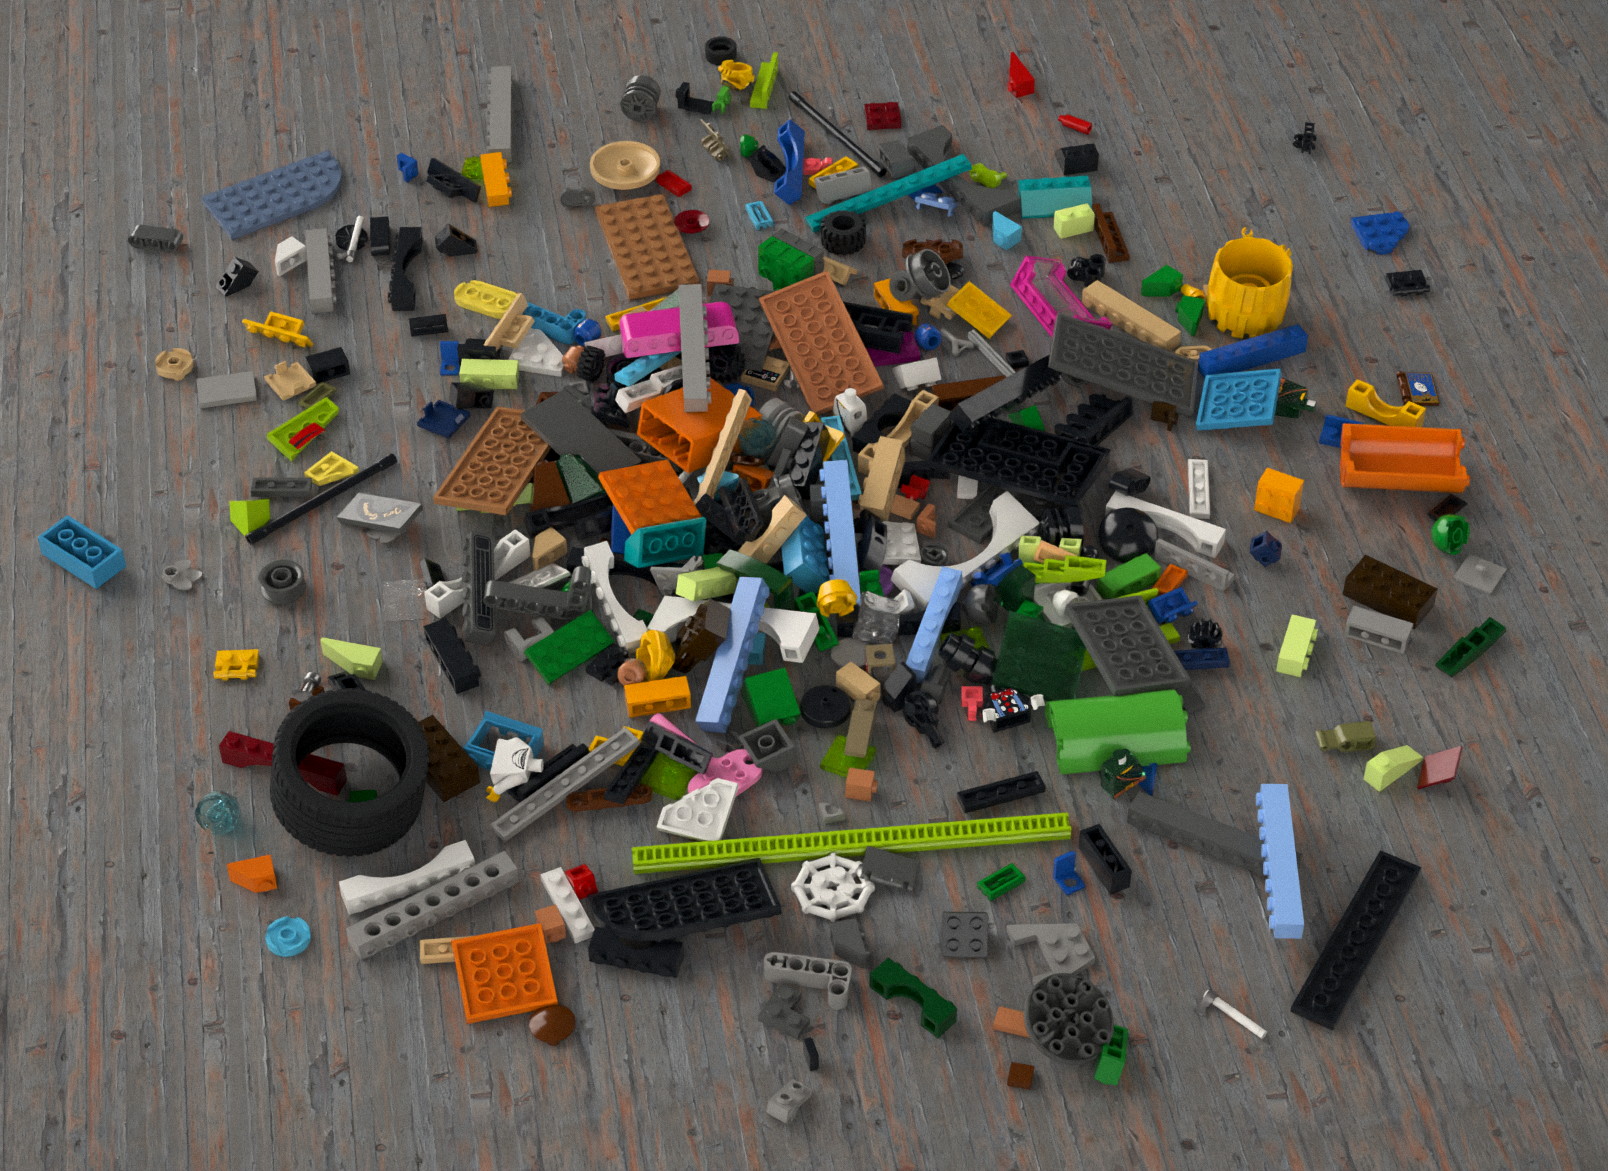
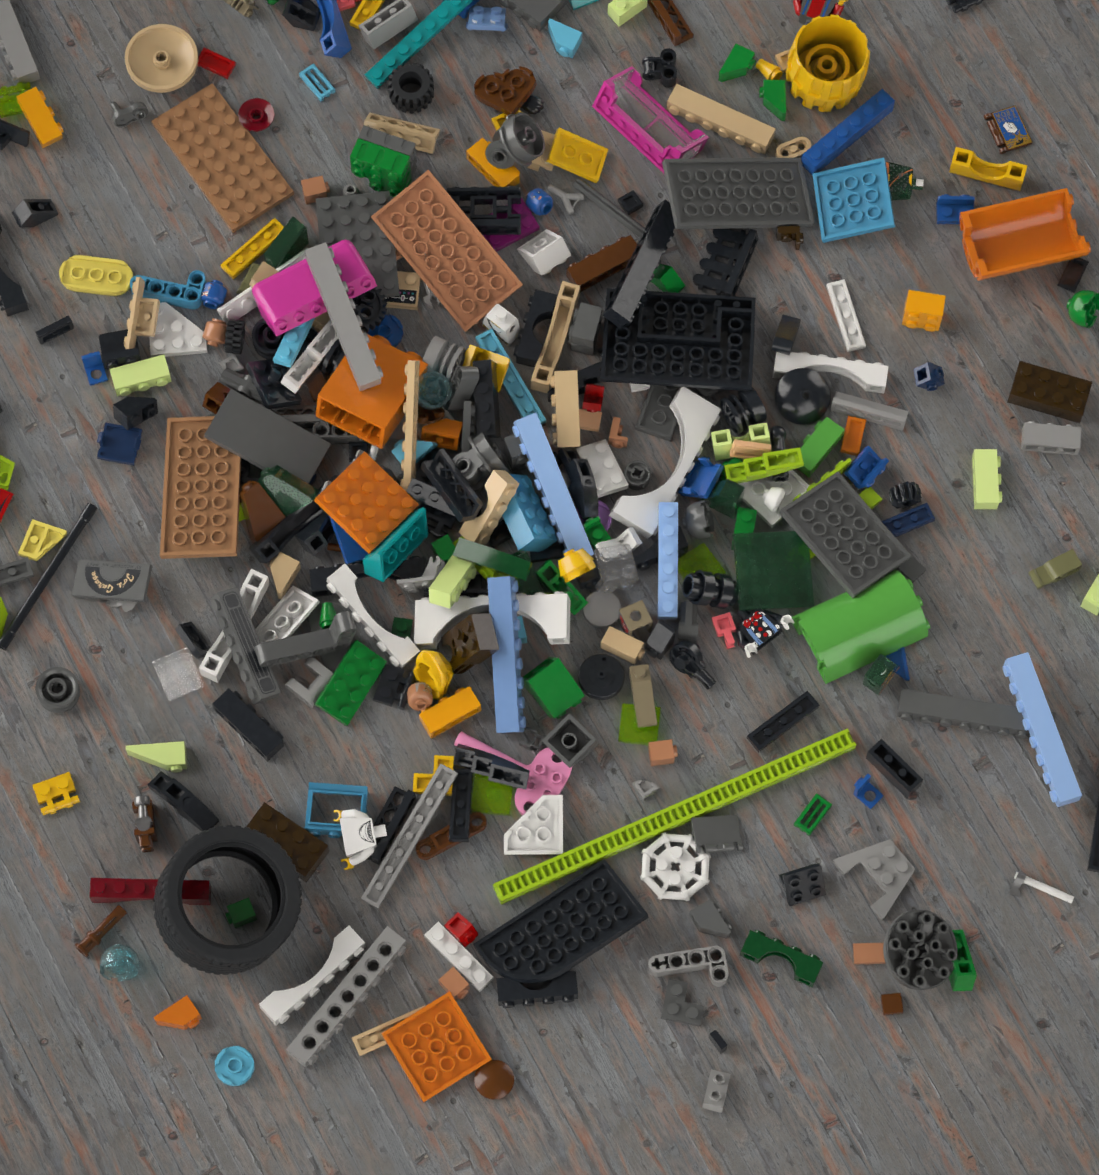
camera: 20 degrees left, 25 degrees up
none -> reddish brown pin [74,905,127,958]

